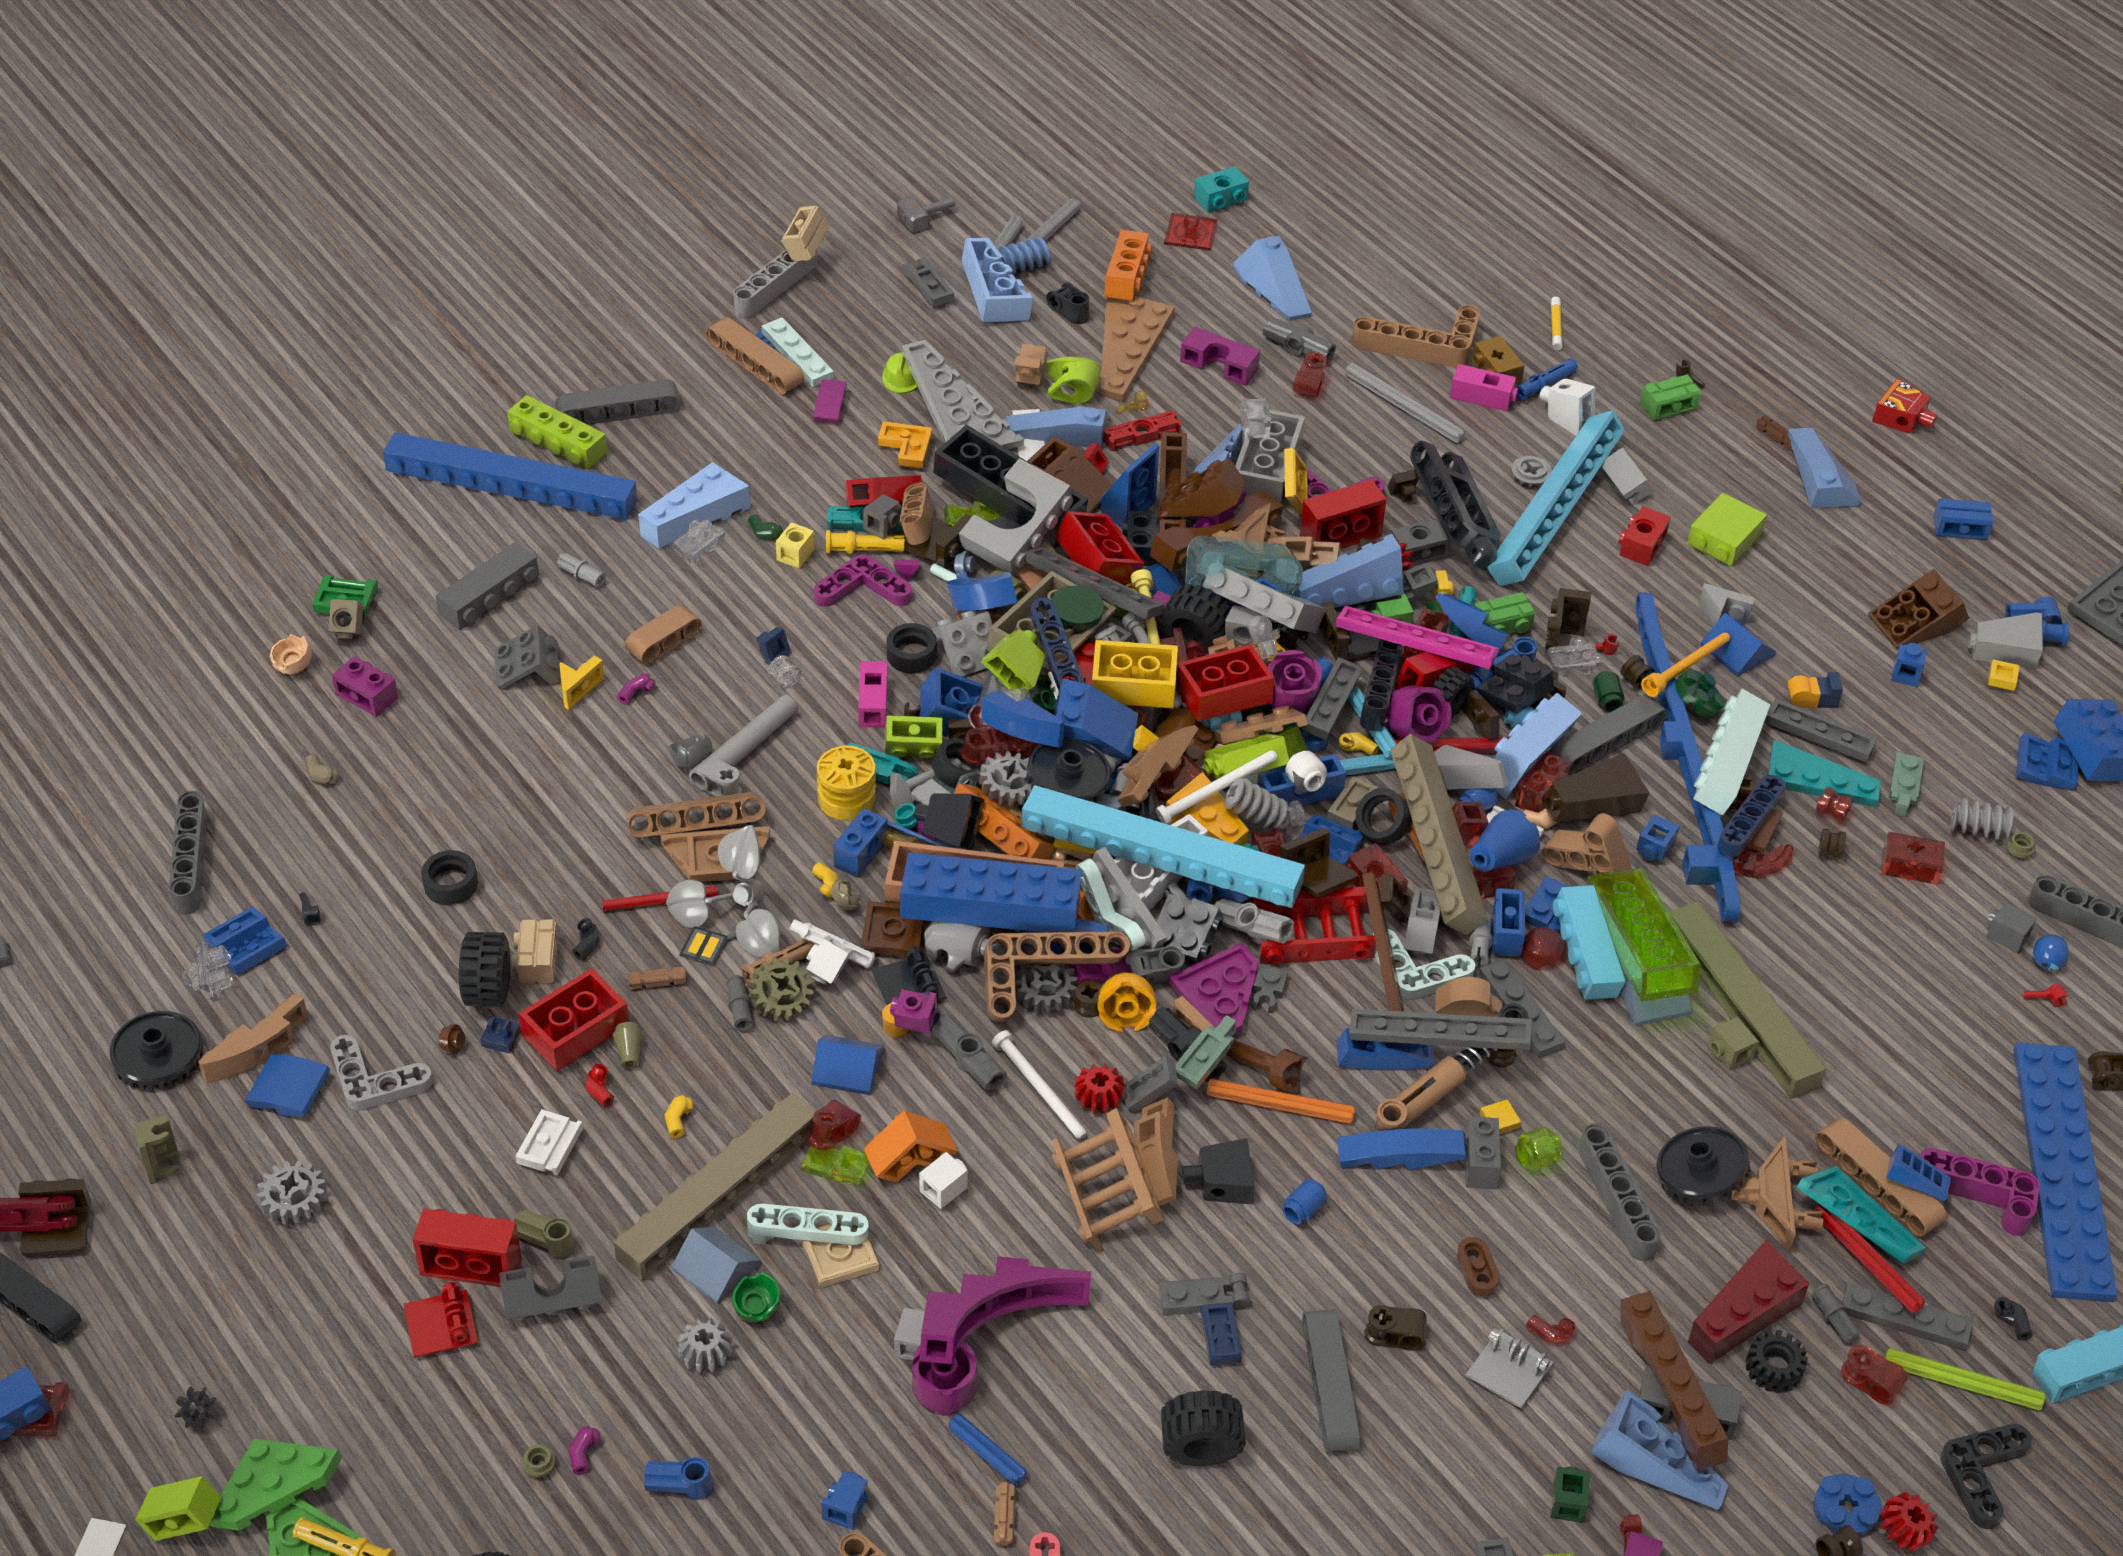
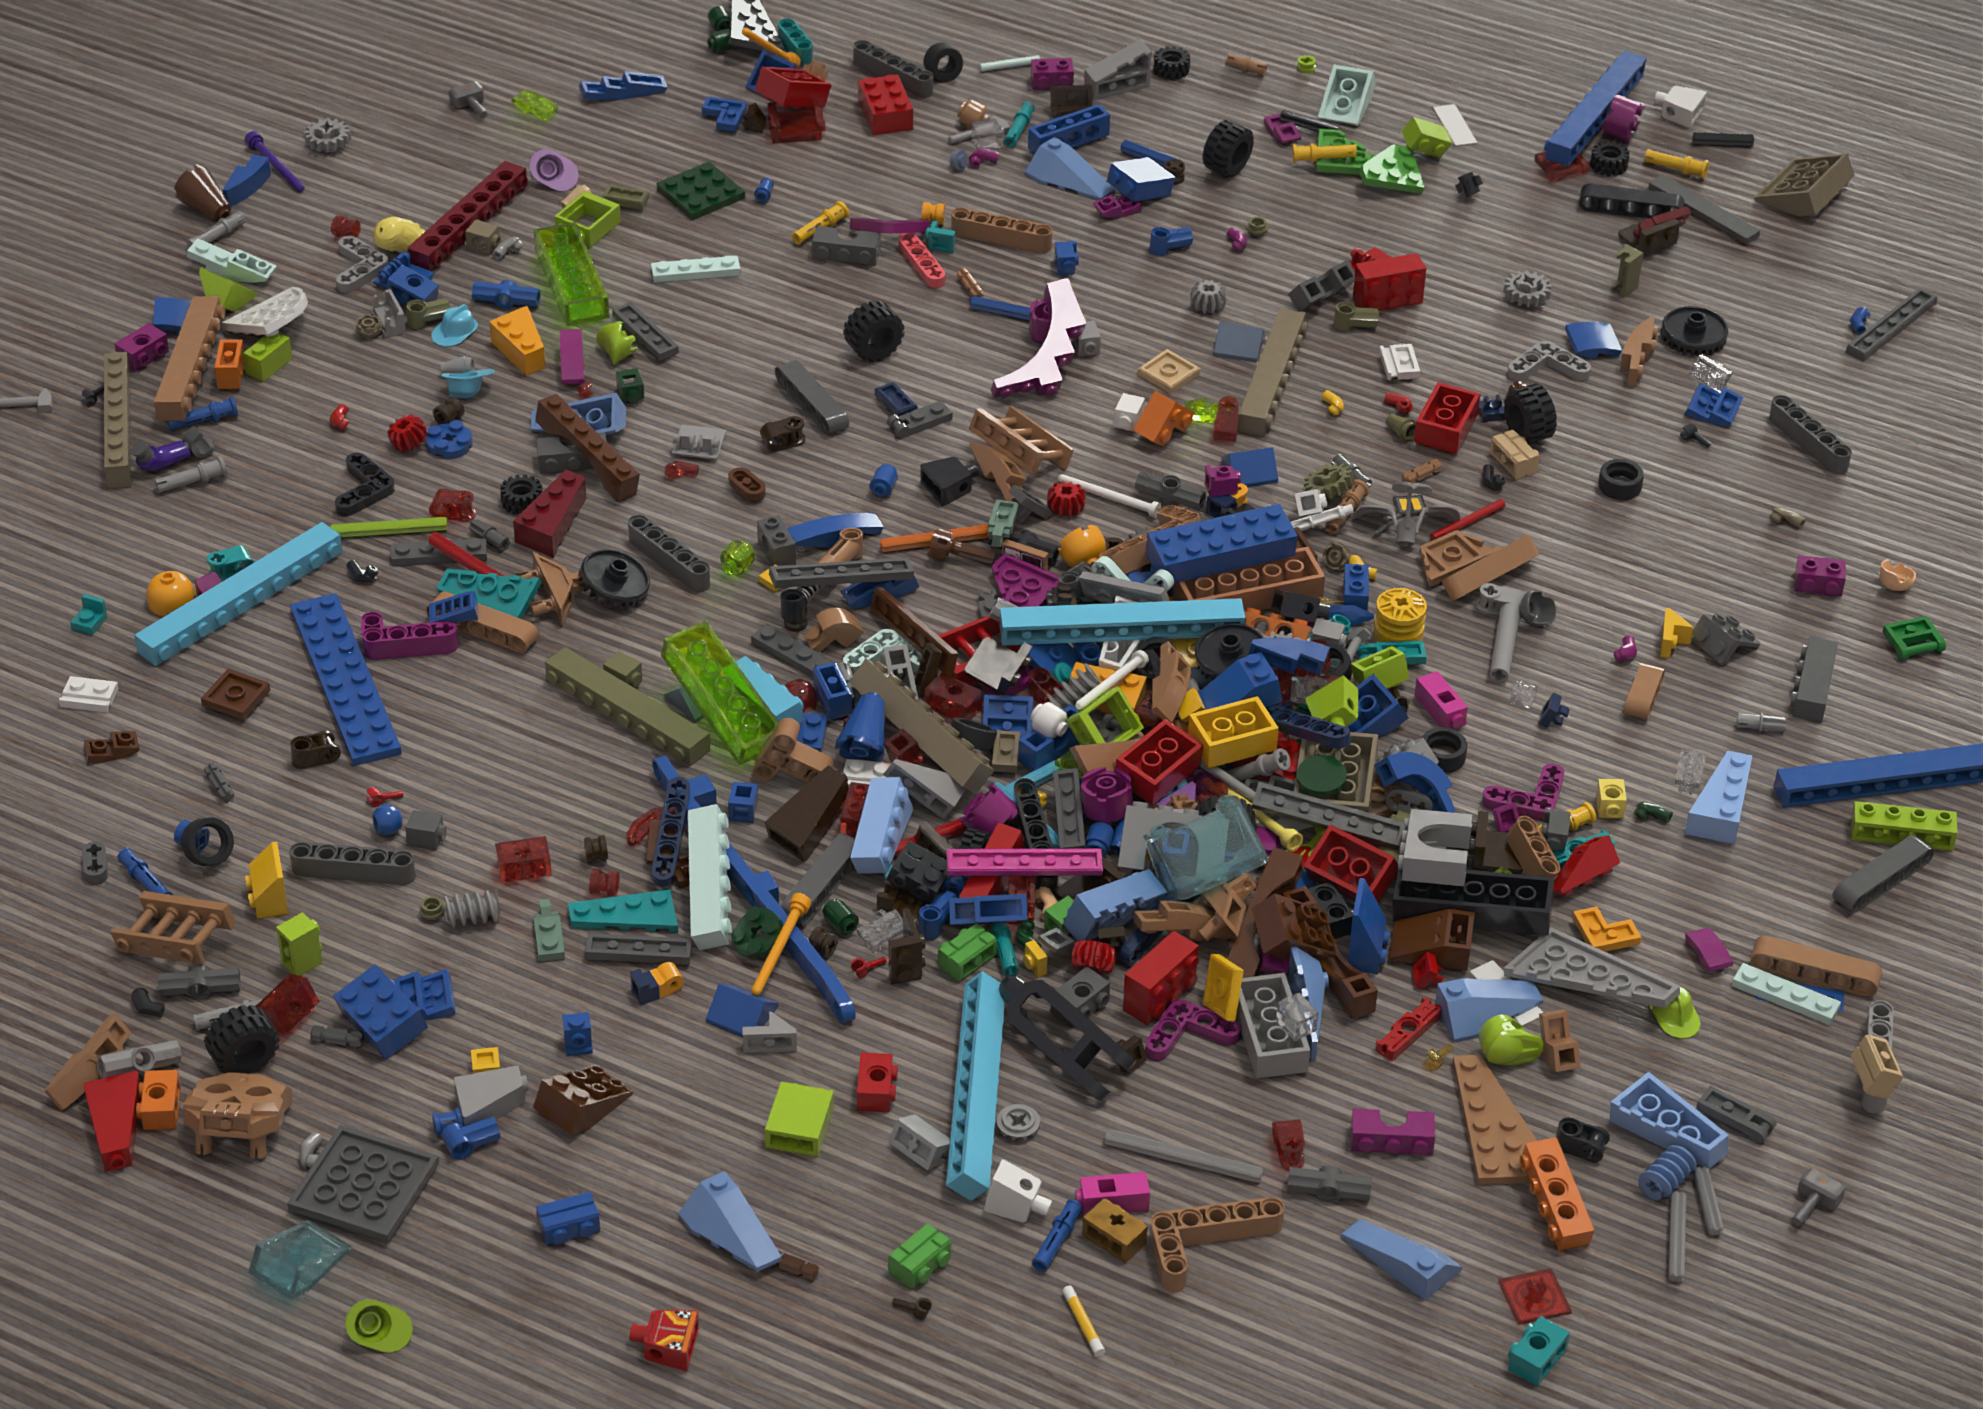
camera: 155 degrees right, 5 degrees down
dark tan brick [329,599,363,640] -> none
green hair [732,1272,781,1323] -> none
light aqua beam [747,1204,868,1245] -> none
clear hips [1247,616,1280,660] -> none

